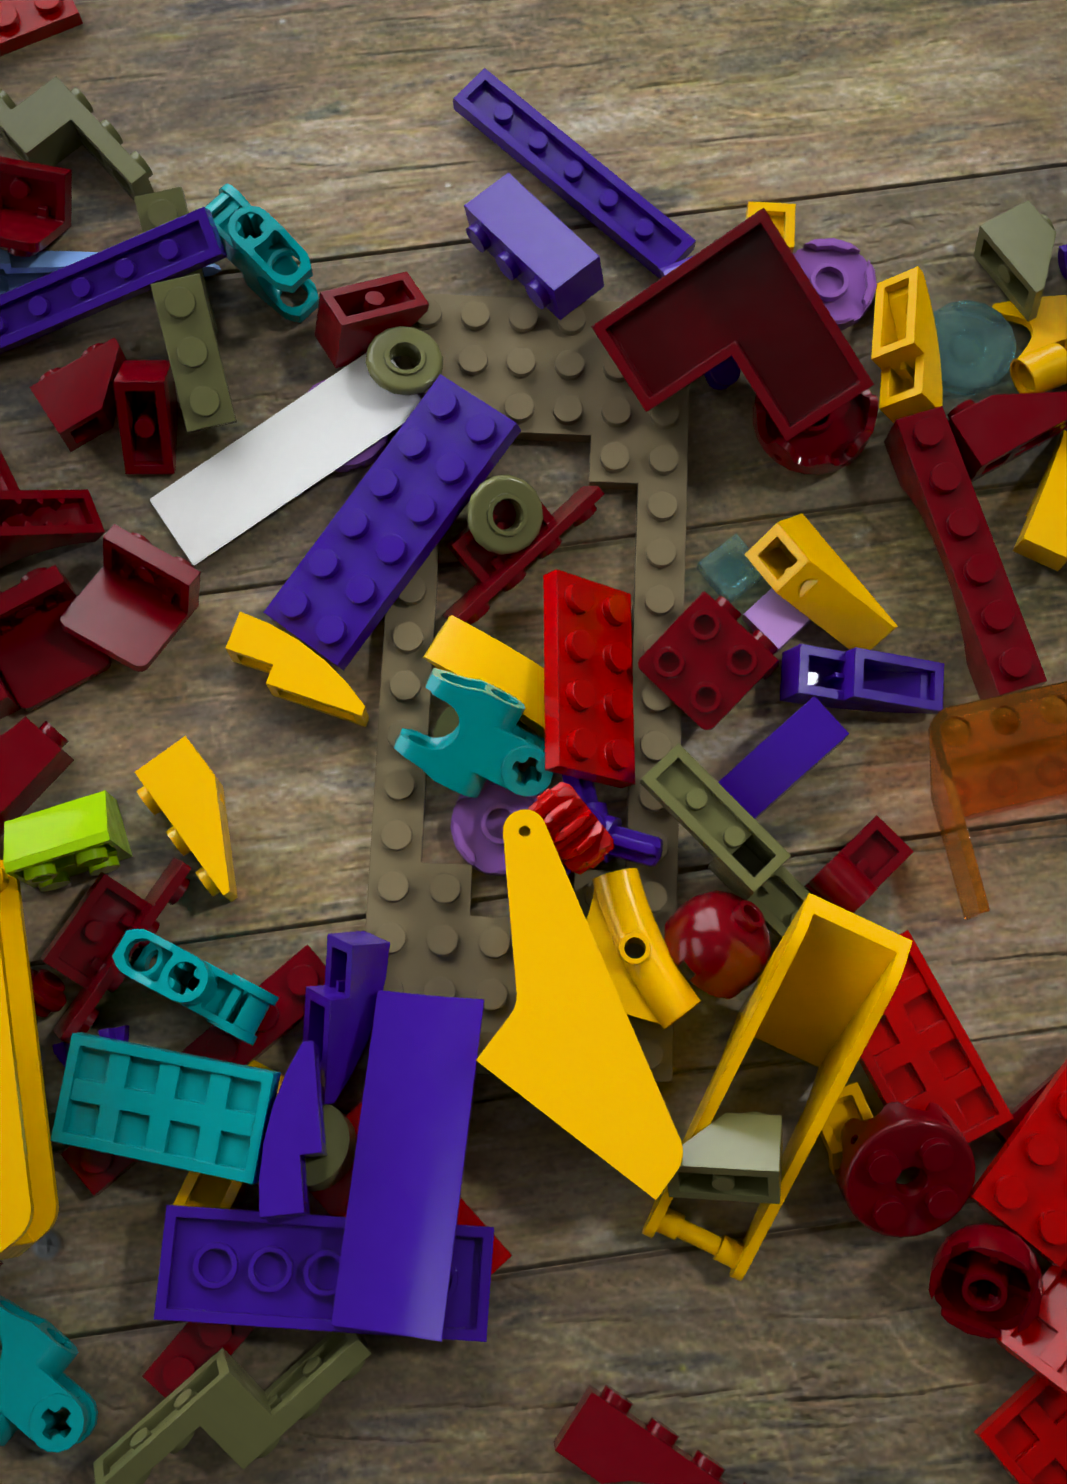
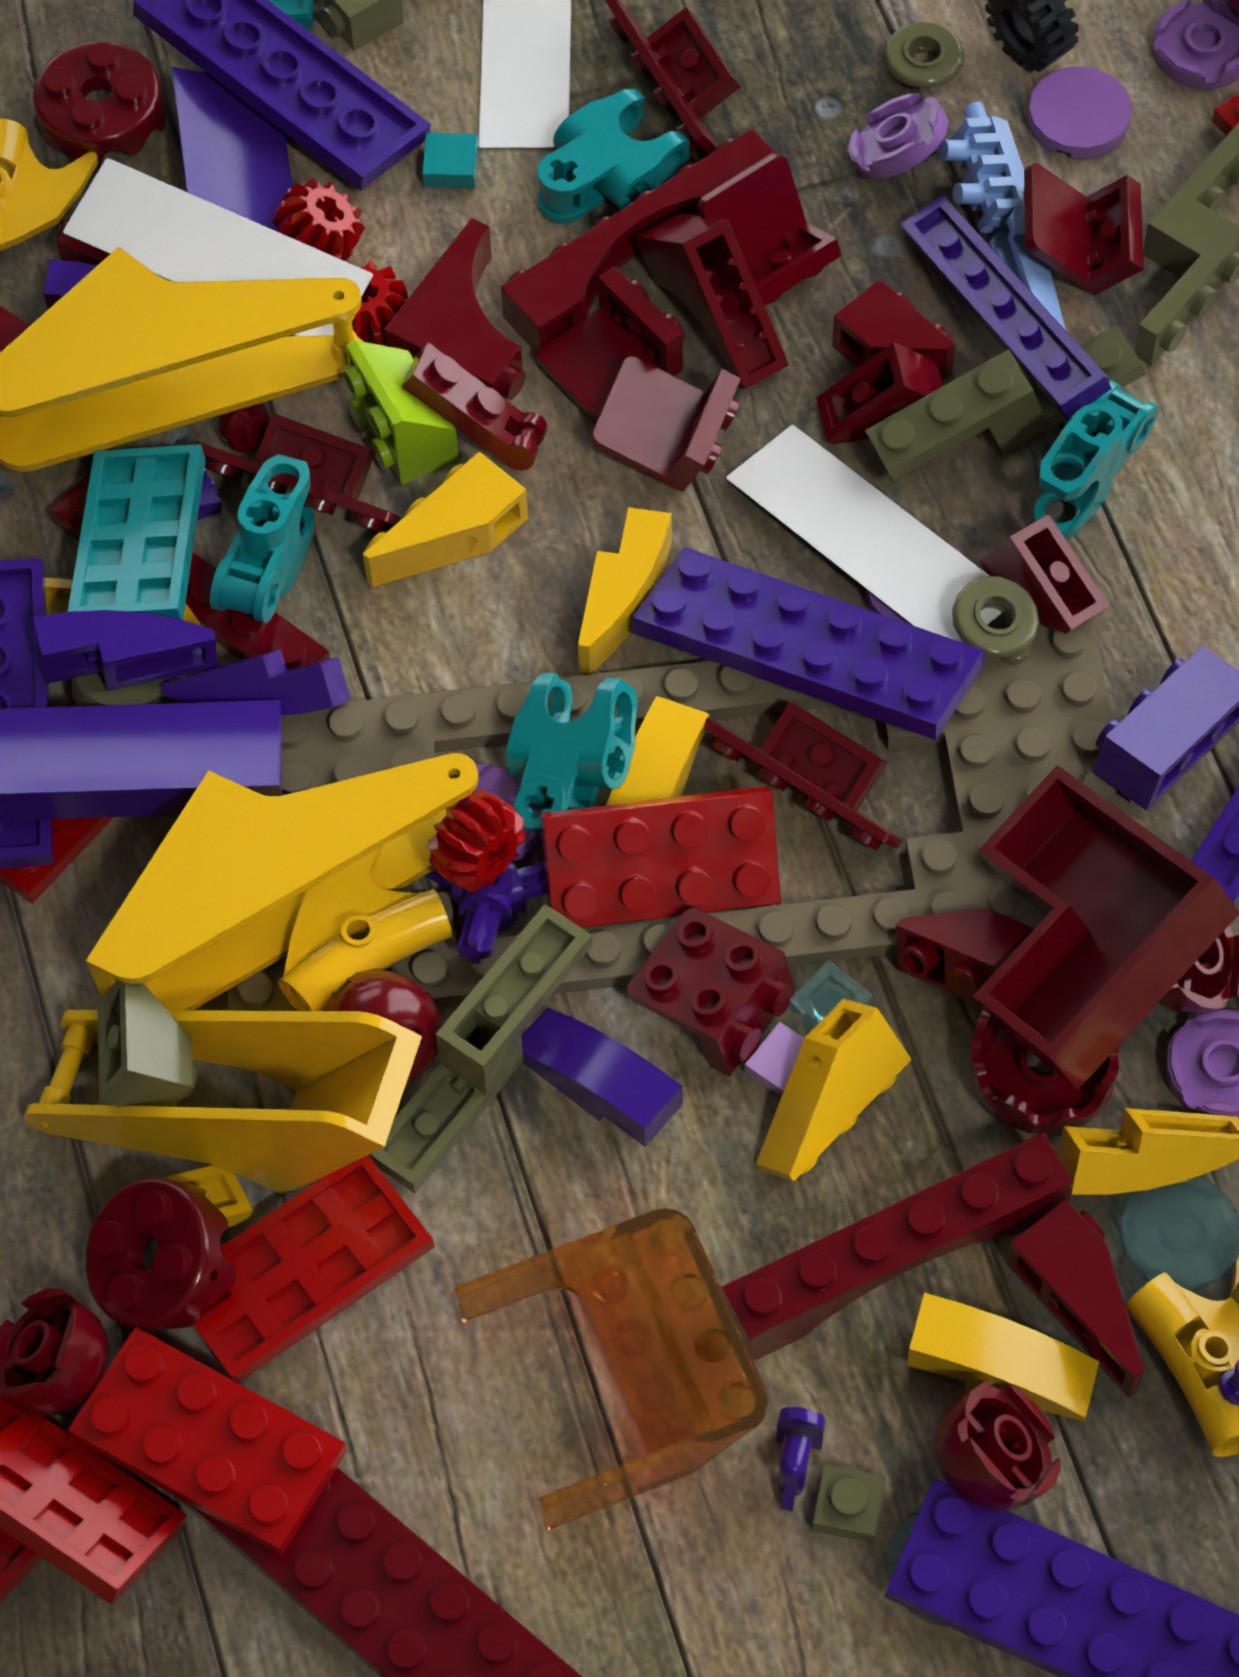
camera: 85 degrees right, 15 degrees down
olive piece [467,474,543,555] -> none
dark purple slope [780,644,944,714] -> none
dark red plate [804,815,914,913] -> none
none -> dark red plate [401,342,548,471]
none -> dark red slope [895,907,1033,1005]

